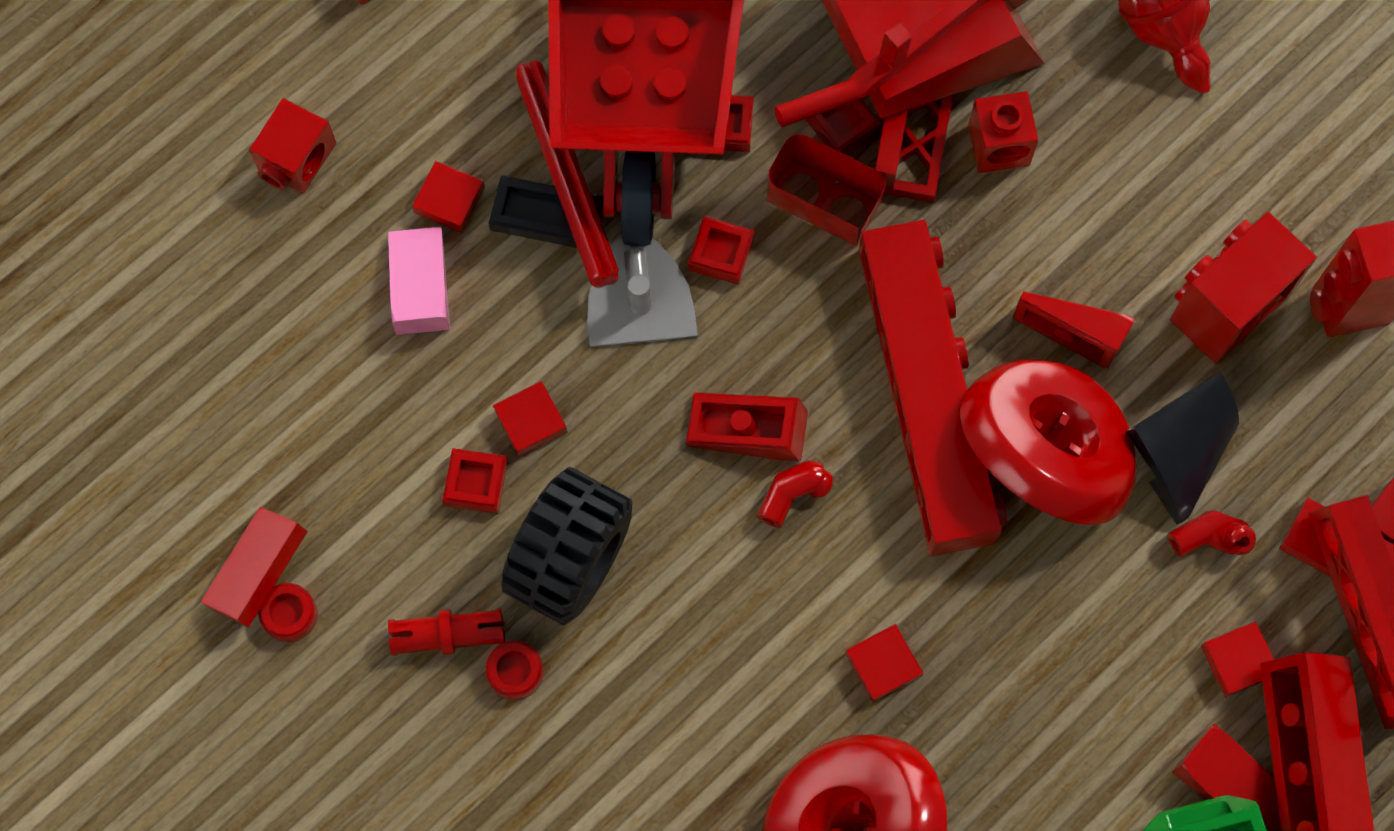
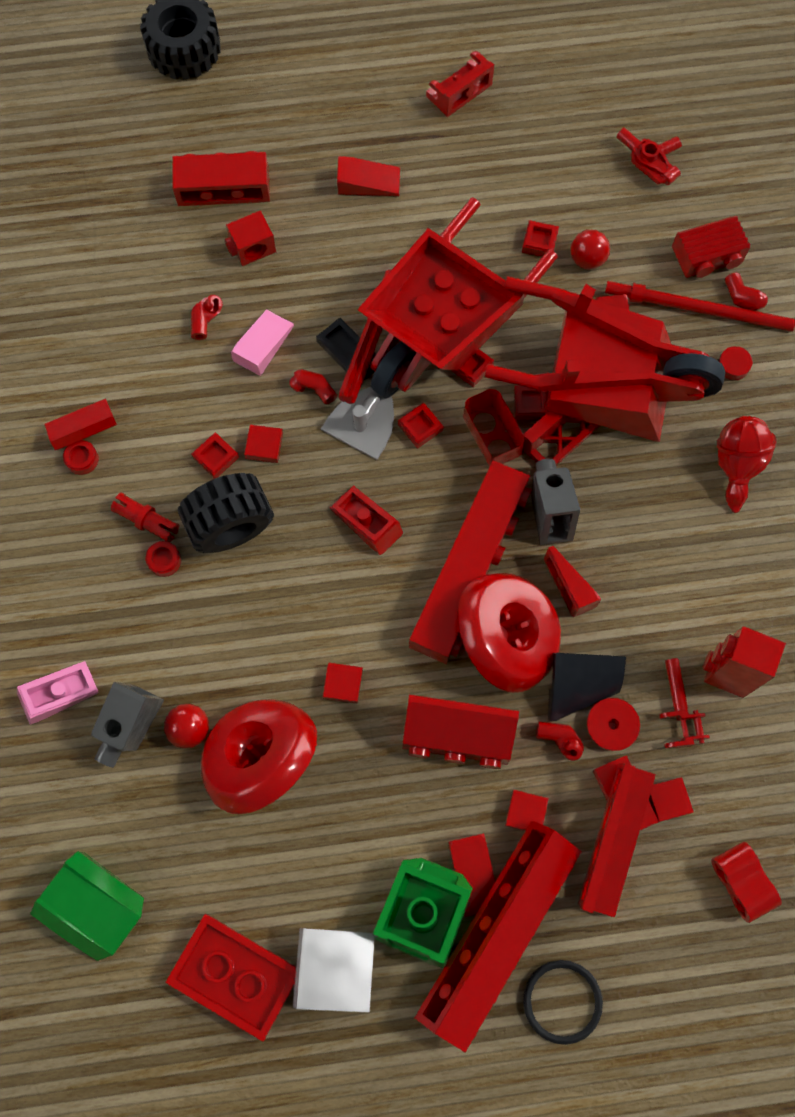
camera: 35 degrees right, 0 degrees up
red tile [412,161,485,233] -> none
red arm [756,460,833,528] -> none
red brick [968,91,1039,173] -> none
red brick [1170,211,1317,365] -> none
none -> red brick [173,151,270,206]
none -> red arm [191,295,223,340]
none -> red arm [289,369,338,405]
none -> red slope [402,694,519,769]
none -> dark grey torso [531,459,580,545]
none -> red piece [587,698,640,751]
none -> red piece [659,658,710,749]

